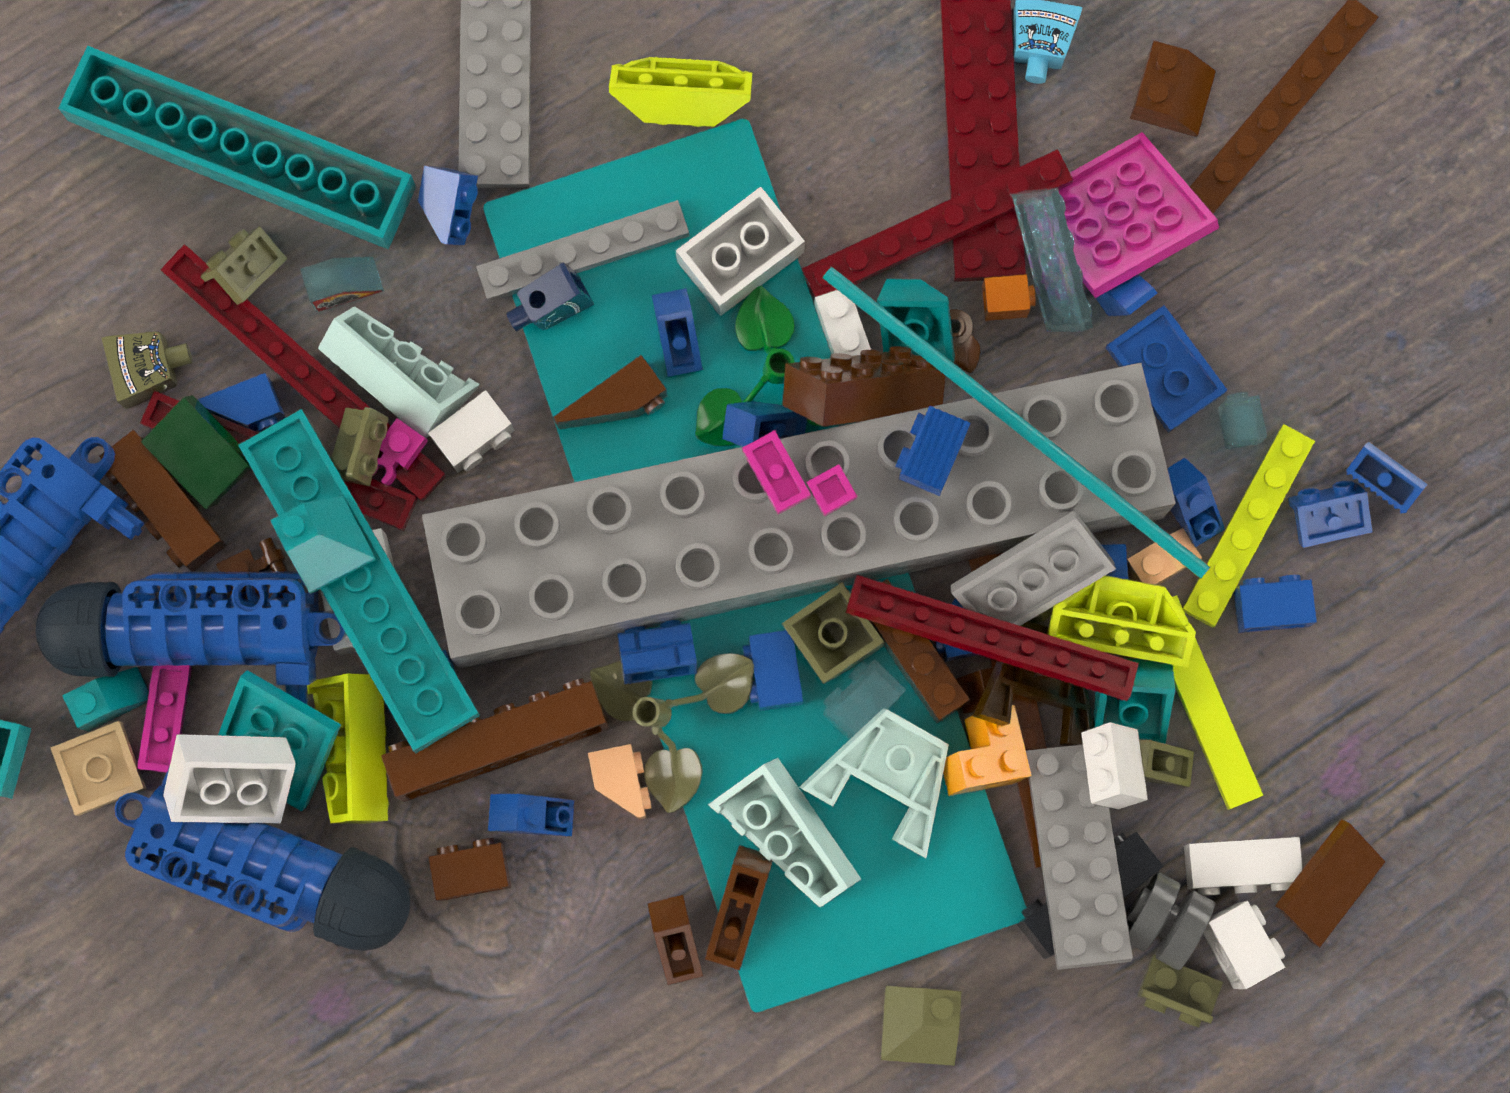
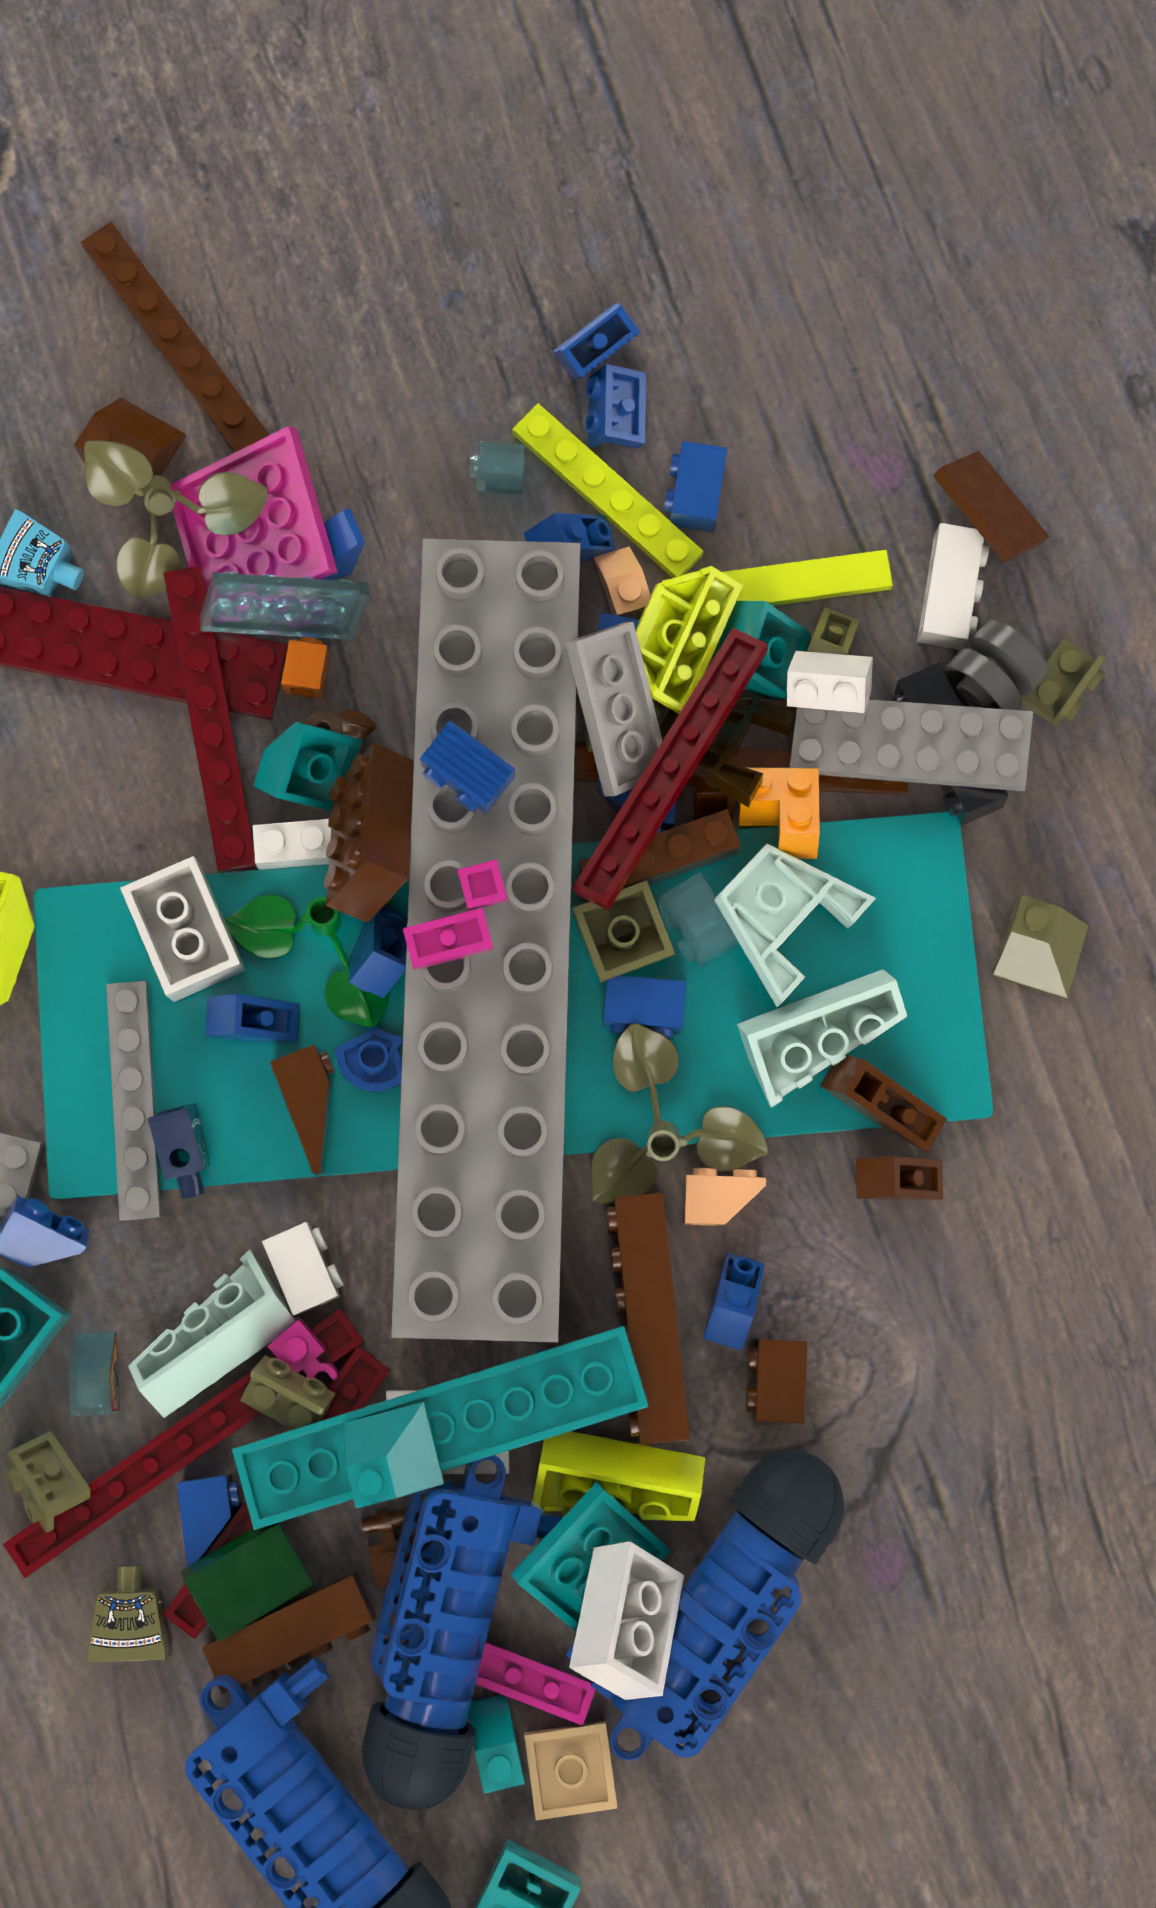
camera: 80 degrees left, 0 degrees up
blue brick [618,620,697,684] -> none
teal piece [823,267,1210,579] -> none
blue plate [1105,305,1227,433] -> none
white brick [1203,901,1285,989] -> none
none -> olive plant [84,440,268,599]
none -> blue animal [335,1026,403,1093]

